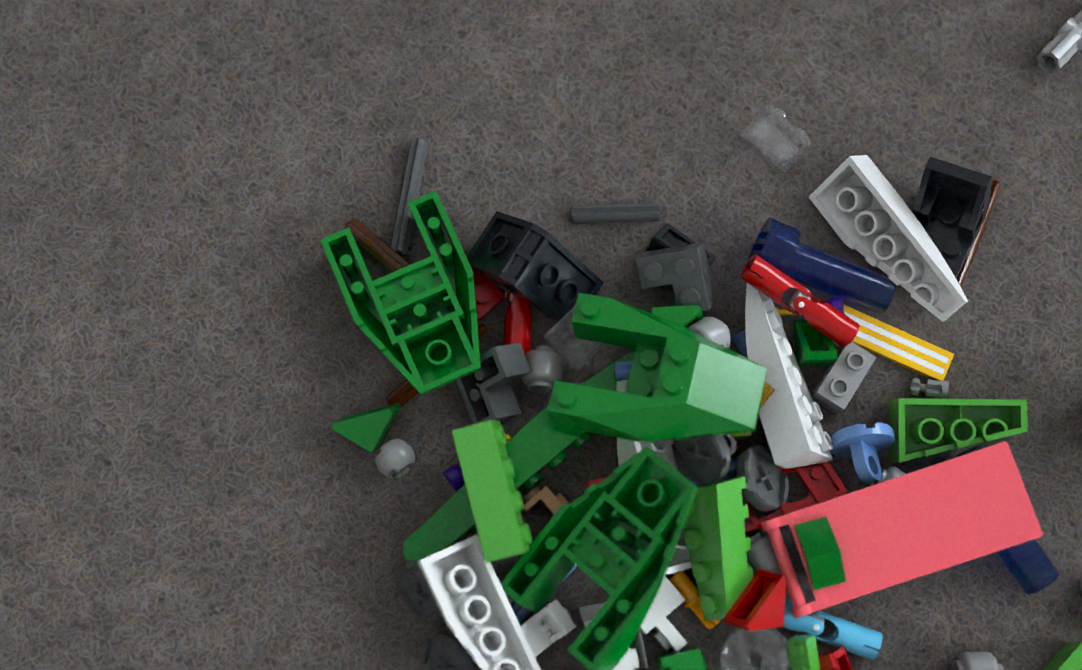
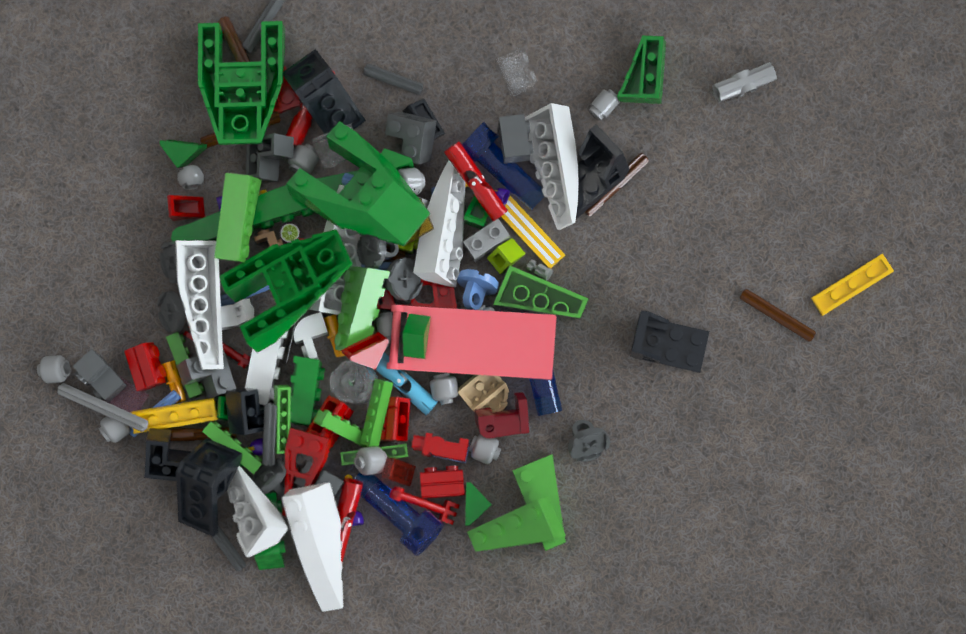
camera: 30 degrees right, 5 degrees up
none -> red slope [167,195,205,221]
none -> tile [279,223,301,244]
none -> light grey head [430,373,459,405]
none -> tan slope [458,375,509,412]
none -> dark red piece [474,392,530,438]
none -> lime brick [487,238,525,274]
none -> dark grey brick [497,114,533,164]
none -> light grey brick [589,89,619,121]
none -> green wedge [617,36,666,104]

